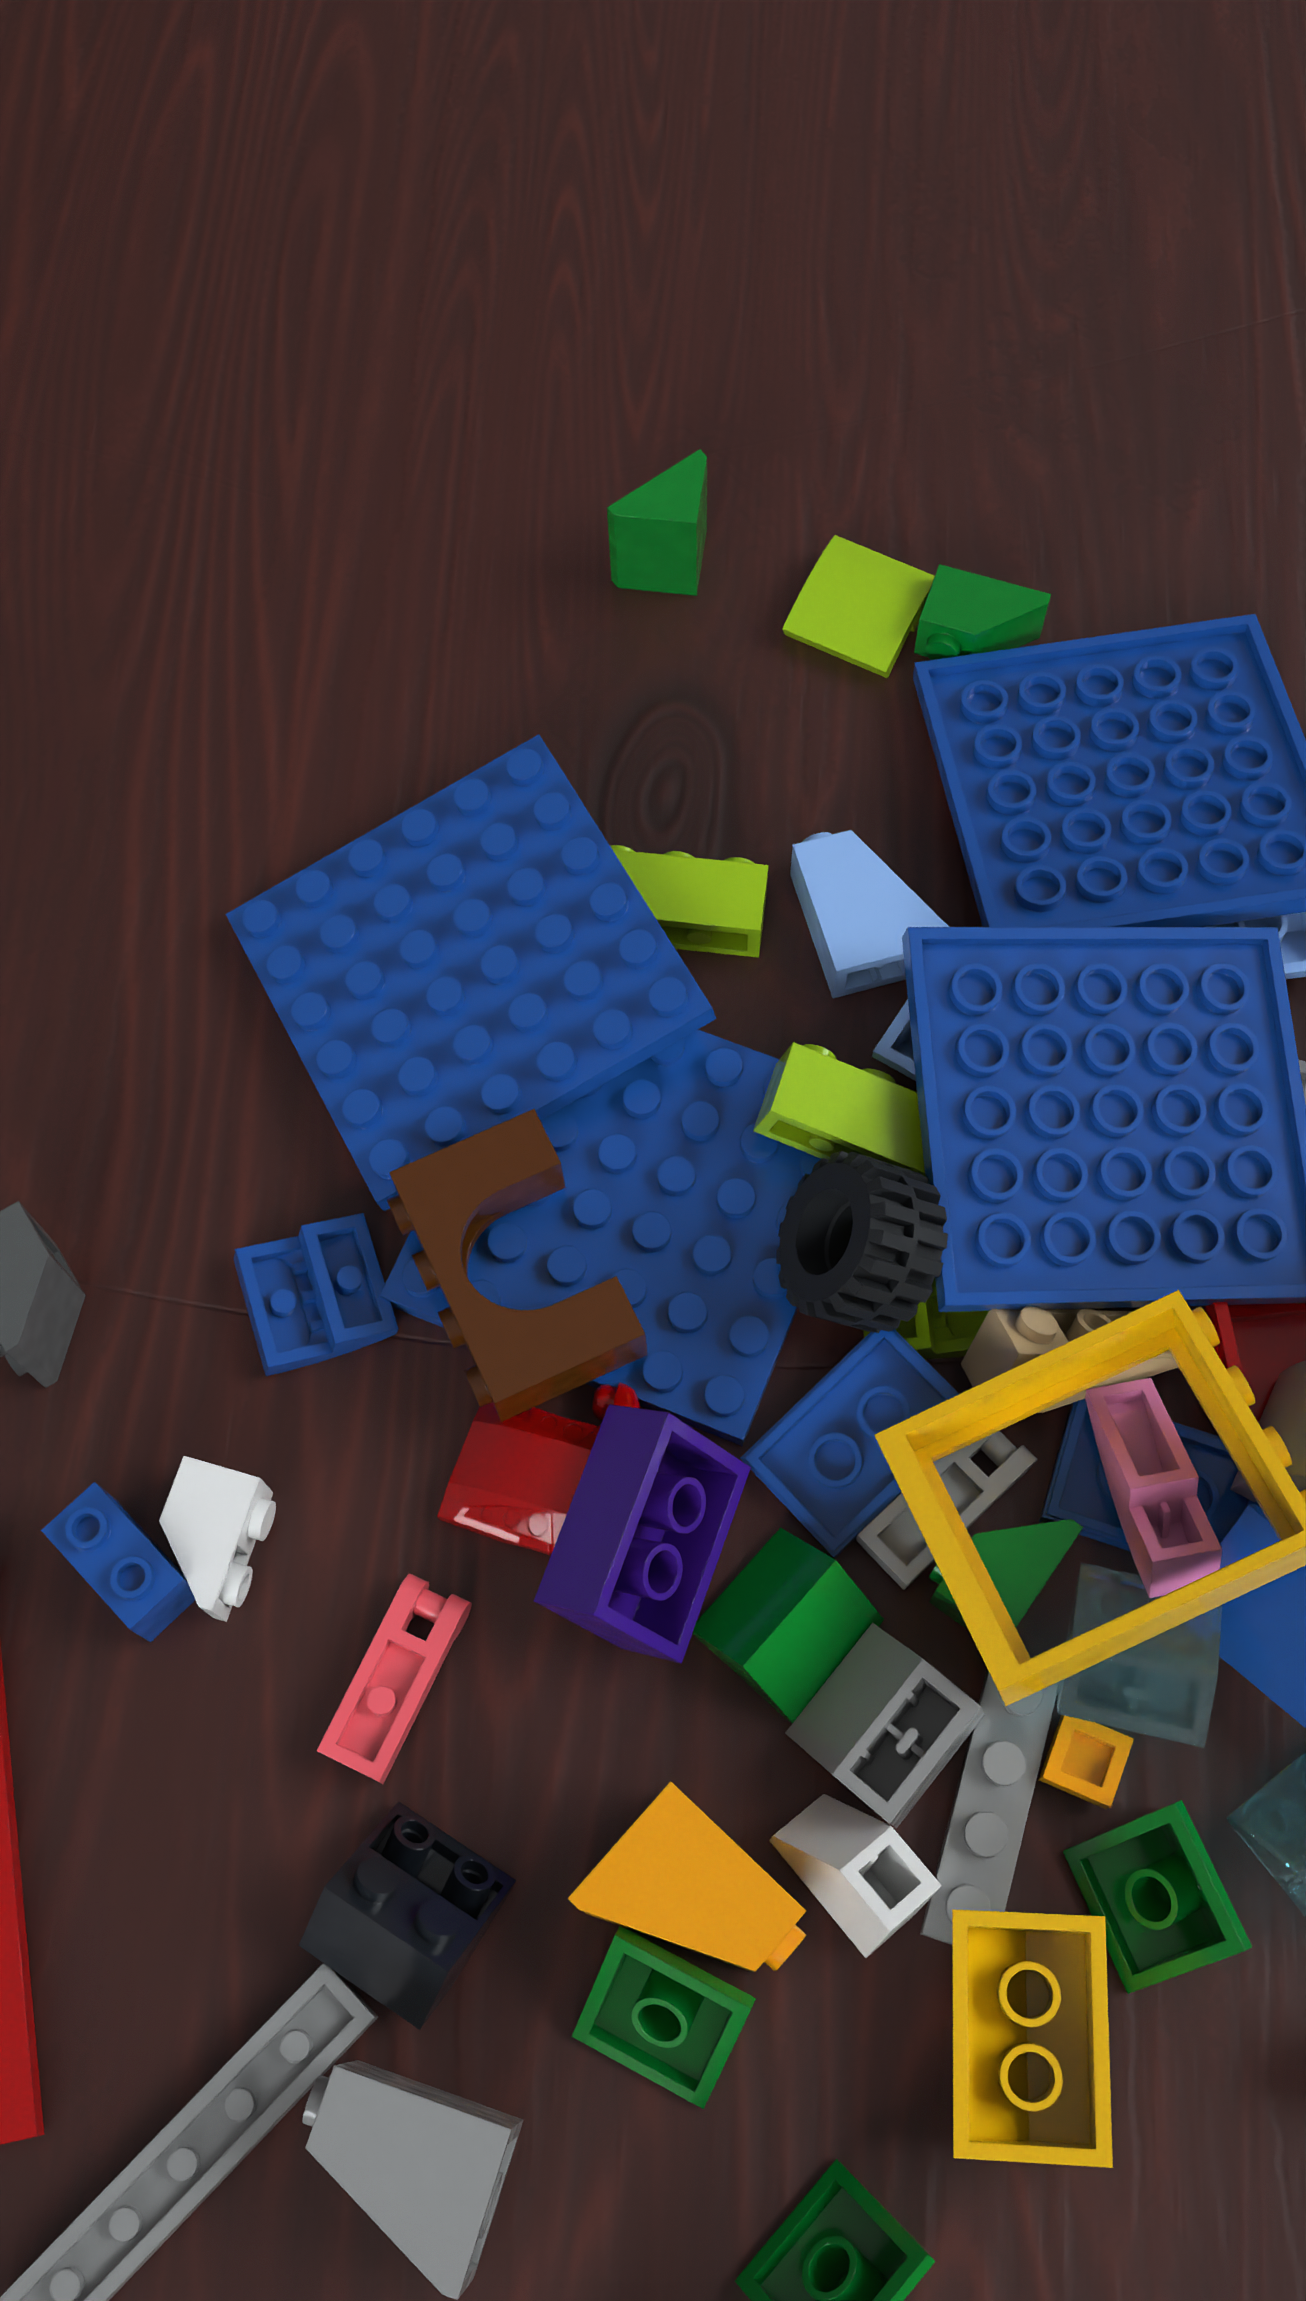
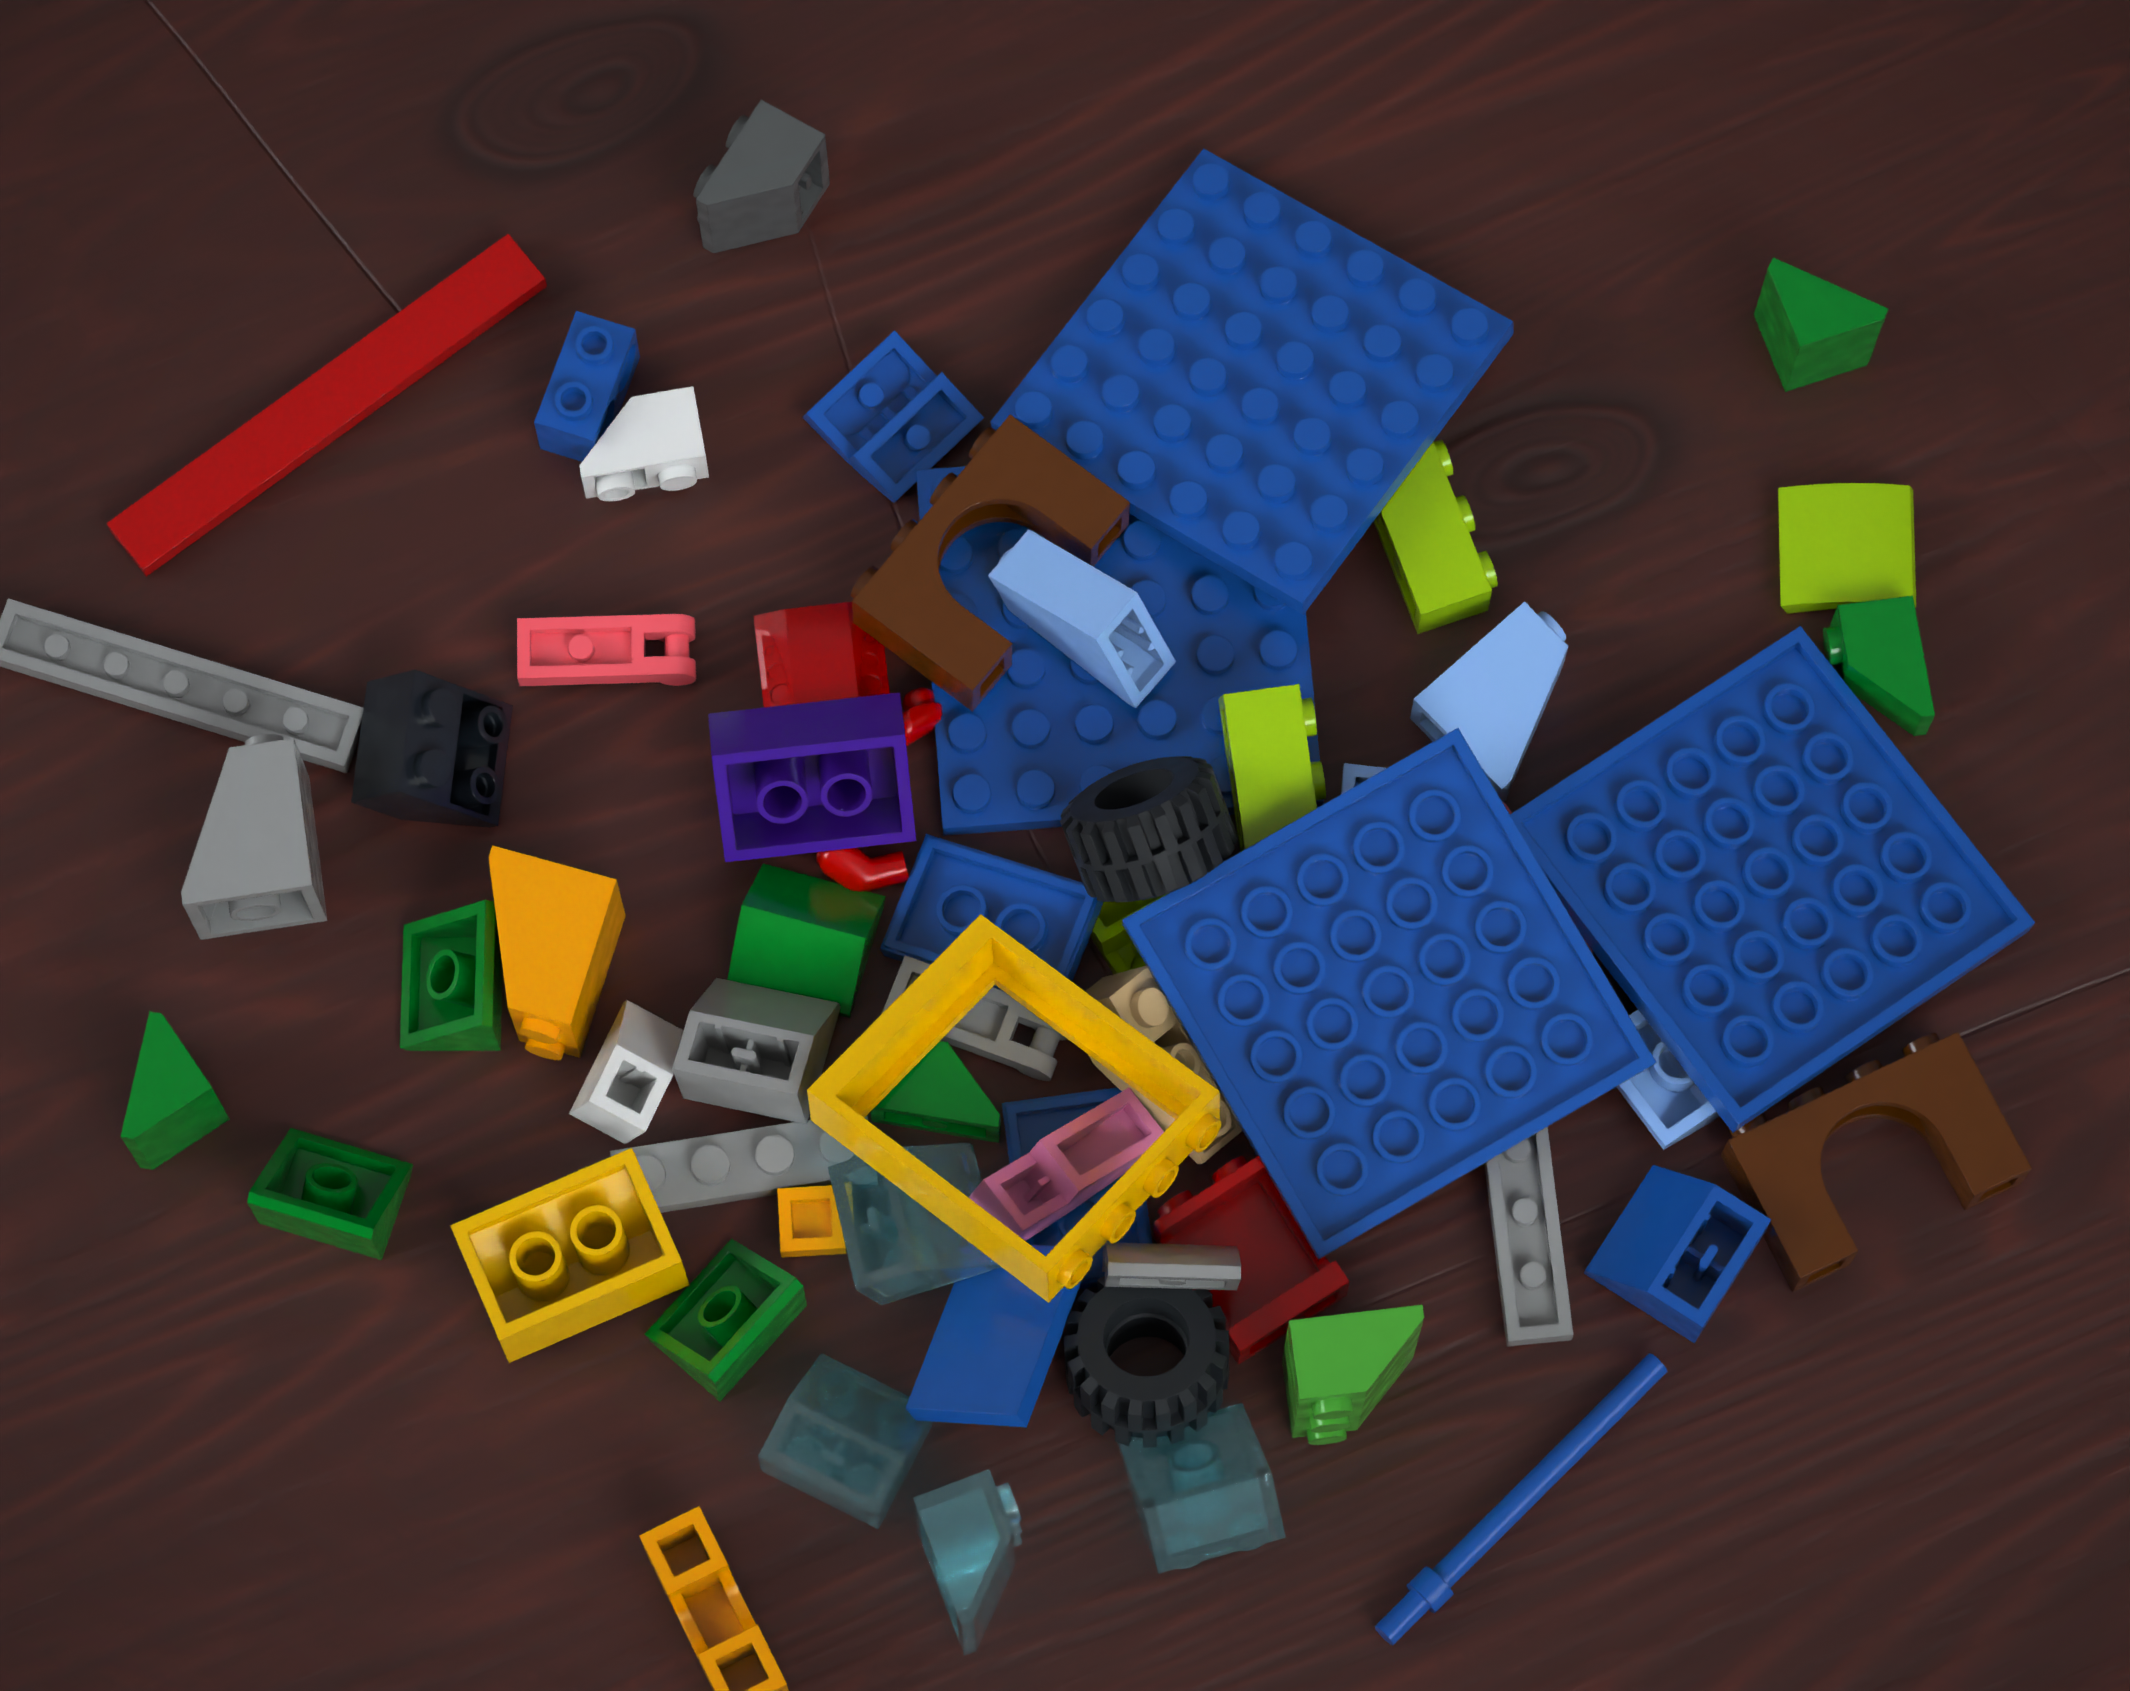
camera: 60 degrees right, 5 degrees up
none -> red arm [816,848,909,892]
none -> light blue slope [988,530,1176,708]

